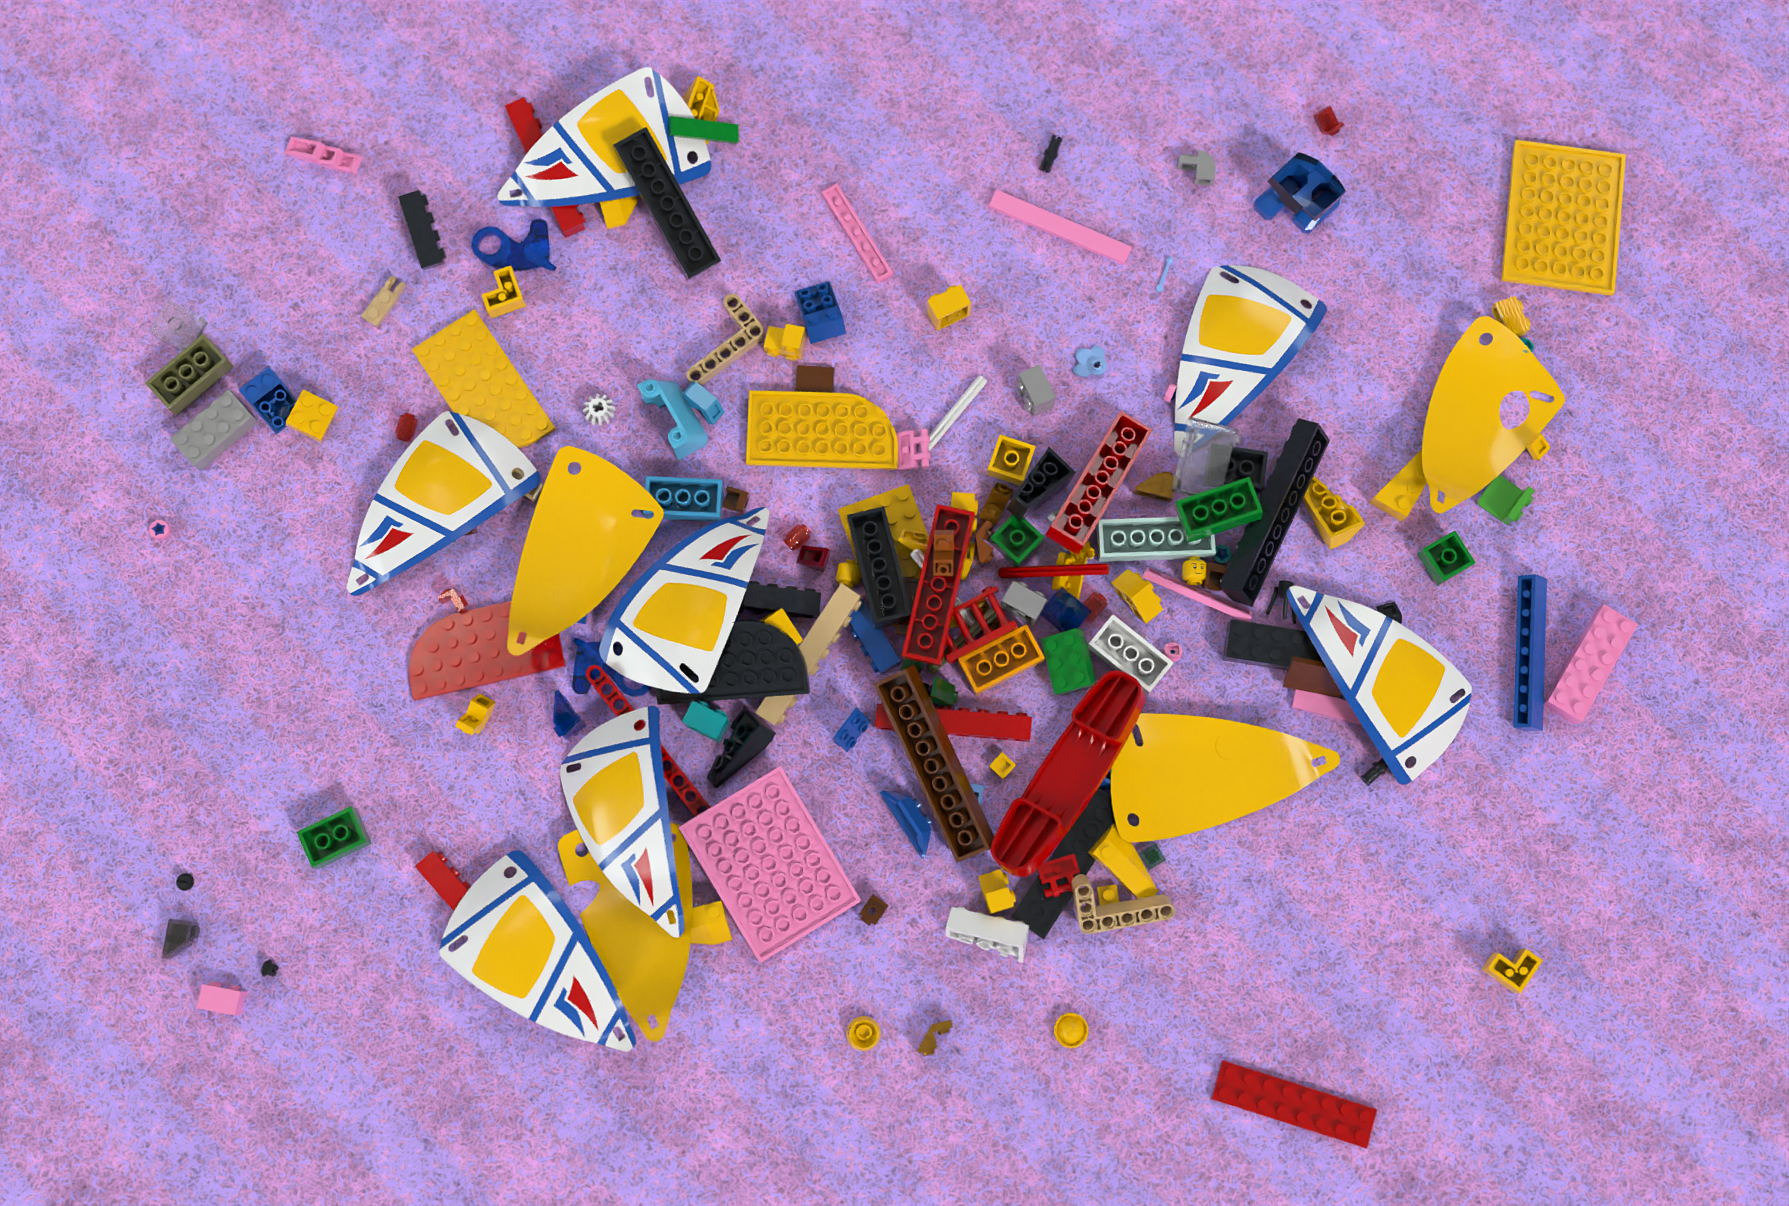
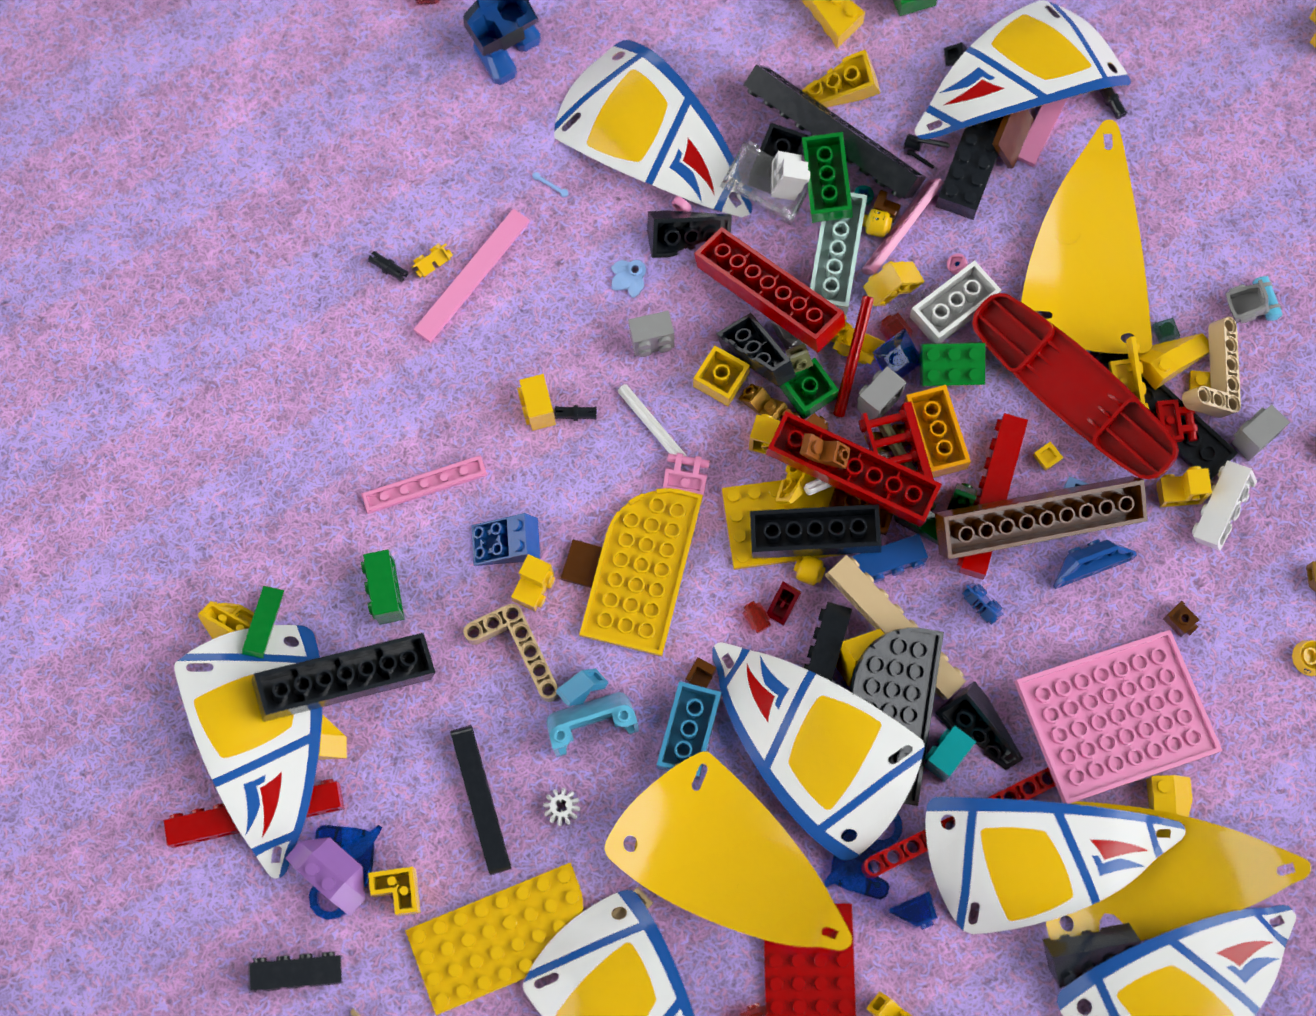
camera: 75 degrees left, 5 degrees down
pearl gold slope [1133,471,1177,502] -> none
light grey brick [1177,150,1216,186] -> none
none -> medium lavender wedge [285,838,366,916]
none -> green brick [361,549,405,625]
none -> yellow hinge [411,243,453,278]
none -> black beam [450,725,511,876]
none -> black pin [555,405,597,421]
none -> black wedge [647,210,732,258]
none -> white brick [771,151,810,201]
none -> olive bracket [785,343,813,373]
none -> black wedge [1042,923,1141,988]
none -> yellow bracket [1108,336,1149,409]
none -> light grey piece [1225,276,1283,324]
none -> light grey brick [1231,404,1290,461]

